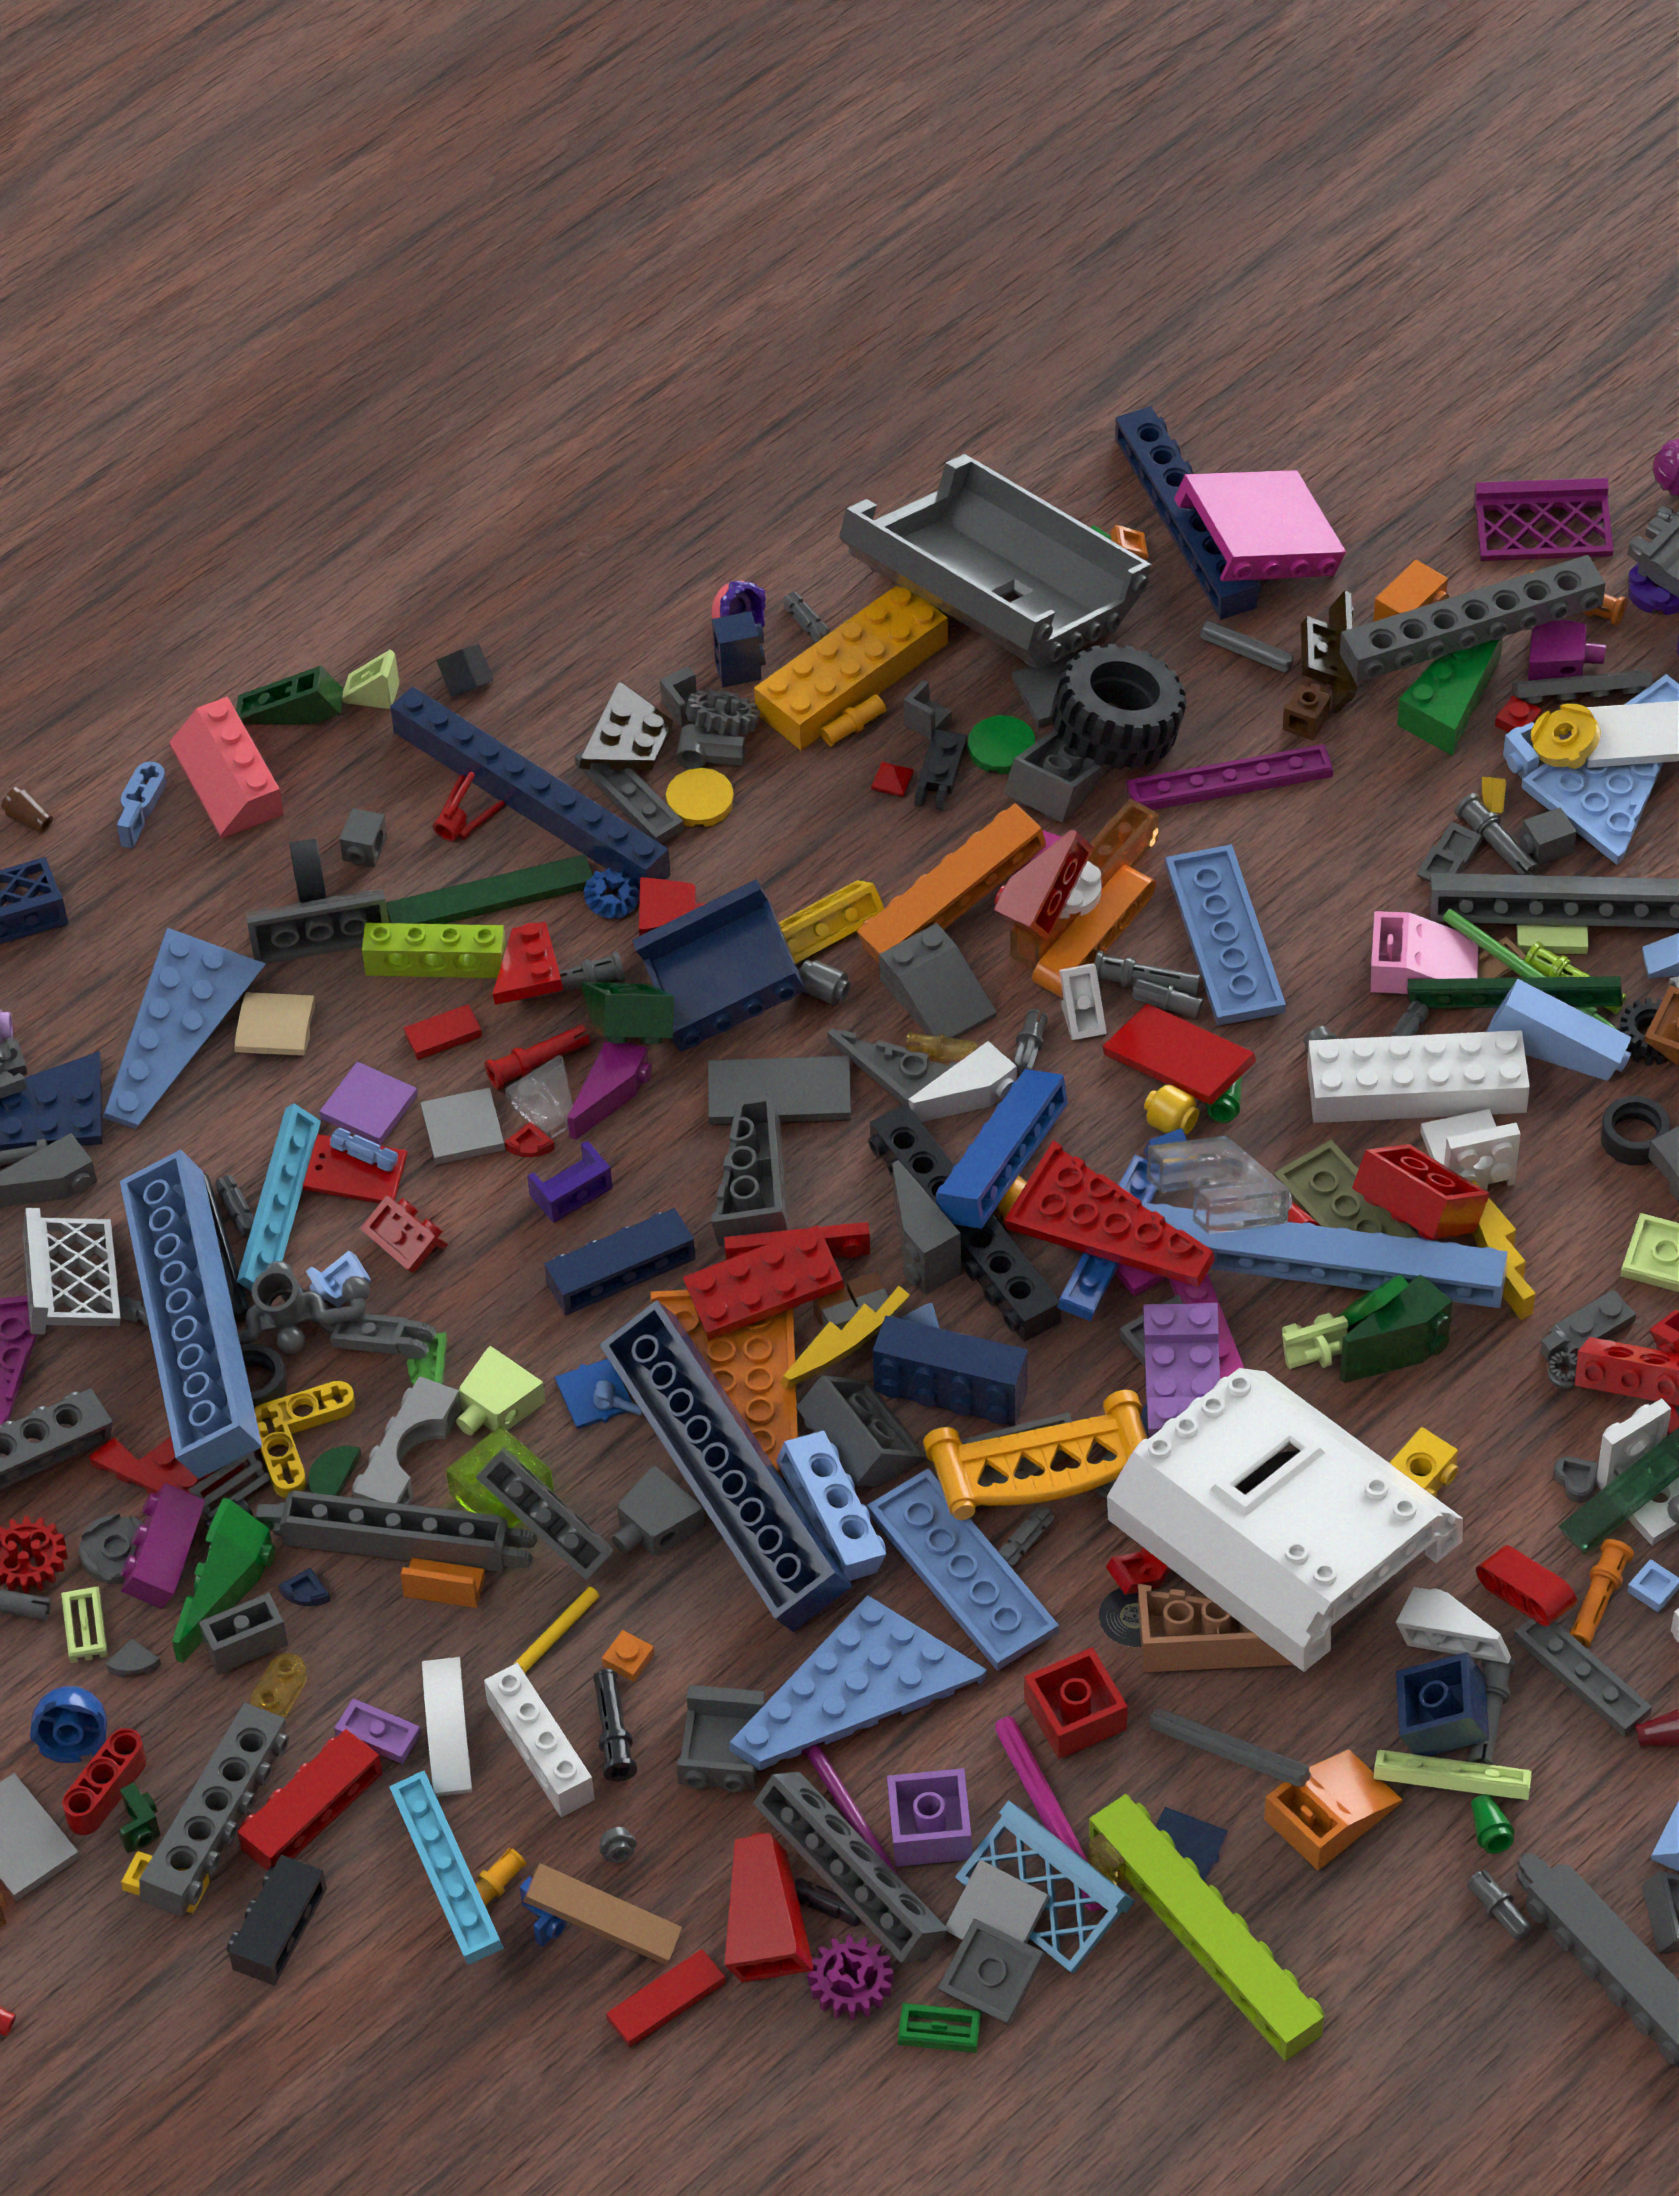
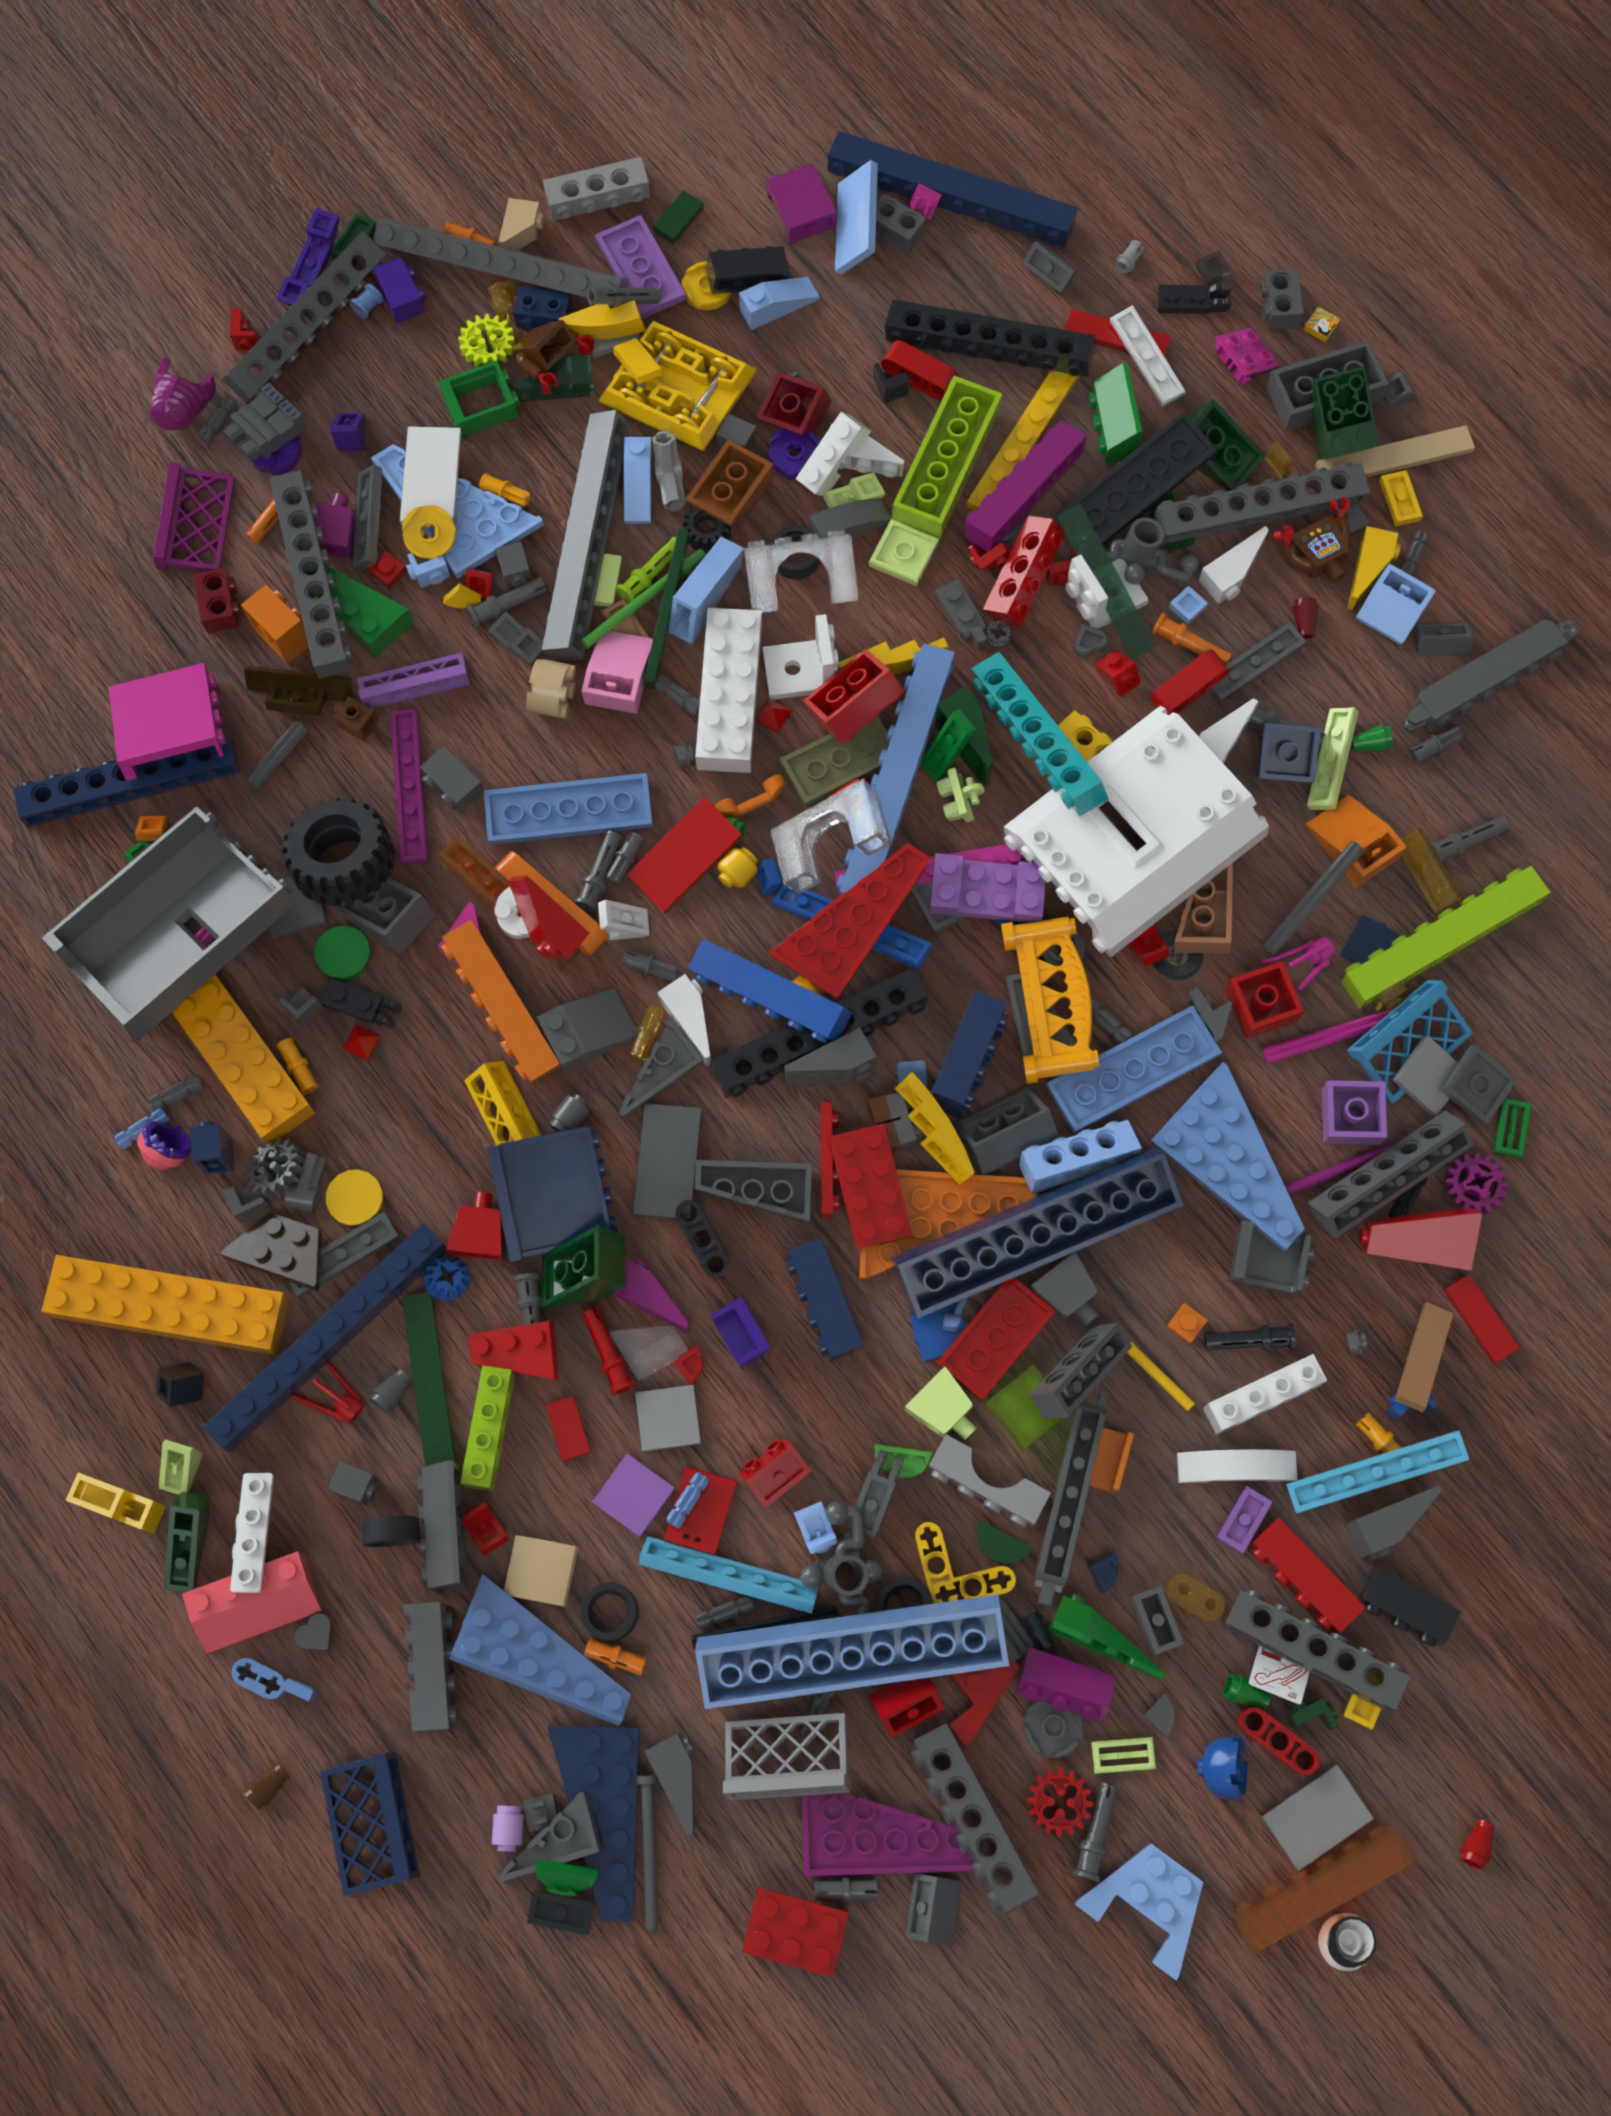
camera: 85 degrees left, 20 degrees up
none -> light orange brick [41,1255,290,1355]
none -> yellow slope [65,1473,166,1534]
none -> medium blue axle [114,1108,169,1149]
none -> dark red brick [193,568,241,633]
none -> white bracket [230,1473,274,1593]
none -> dark grey tile [294,1613,332,1650]
none -> medium lavender fence [357,653,470,708]
none -> dark grey cone [369,1368,412,1413]
none -> dark grey wedge [403,1601,458,1732]
none -> dark grey brick [420,746,484,813]
none -> red bracket [460,1502,509,1557]
none -> red slope [465,568,493,599]
none -> light orange axle [479,473,531,507]
none -> tan brick [526,659,576,719]
none -> black tyre [581,1583,639,1642]
none -> orange pin [584,1638,647,1676]
none -> black beam [675,1200,729,1278]
none -> orange bar [715,774,786,818]
none -> clear arch [743,530,859,613]
none -> red slope [755,698,792,733]
none -> red brick [868,1677,945,1738]
none -> red plate [937,1277,1056,1402]
none -> teal brick [971,652,1108,817]
none -> red bracket [1095,650,1140,697]
none -> dark grey slope [1185,987,1232,1045]
none -> green cone [1222,1674,1271,1710]
none -> white sticker [1249,1646,1309,1705]
none -> dark pink plant [1261,936,1335,991]
none -> dark grey slope [1344,1486,1441,1561]
none -> clear yellow plate [1401,828,1462,914]
none -> dark grey pin [1426,815,1510,866]

